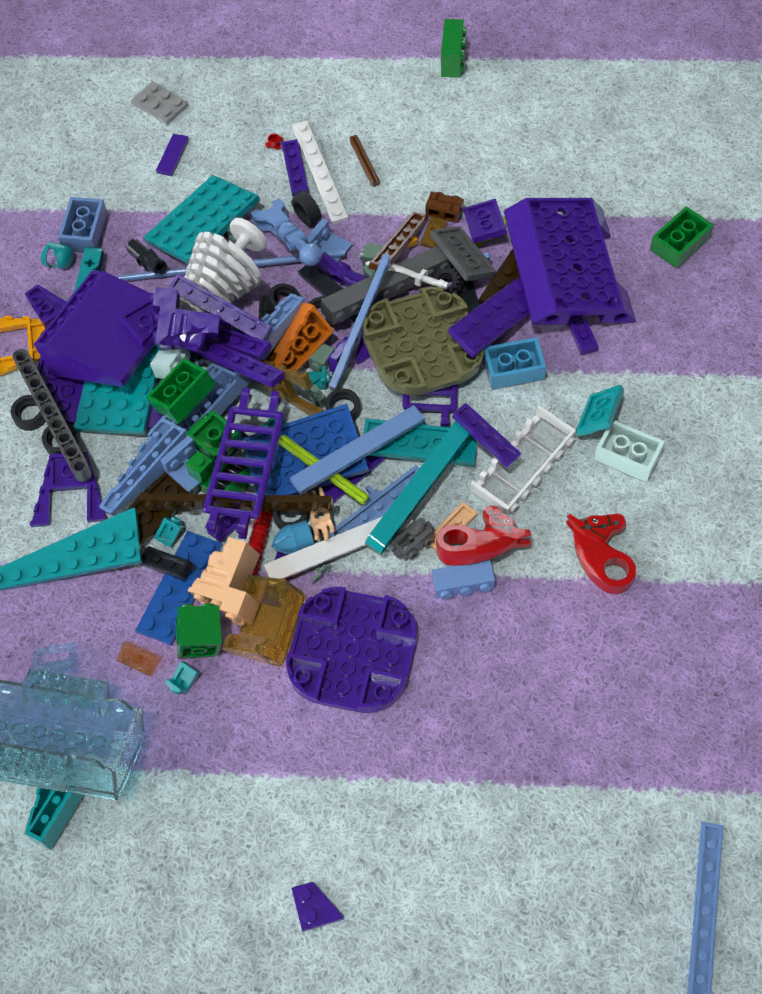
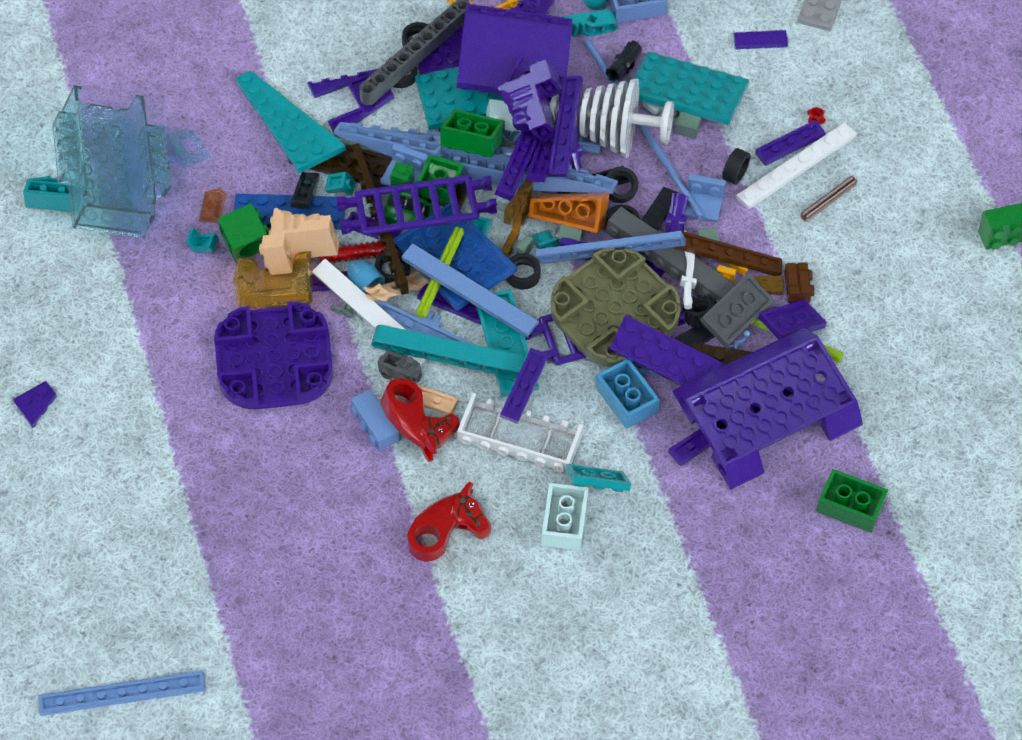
camera: 65 degrees right, 5 degrees down
medium blue piece [249,198,322,266] -> none
none -> light orange plate [716,265,737,283]

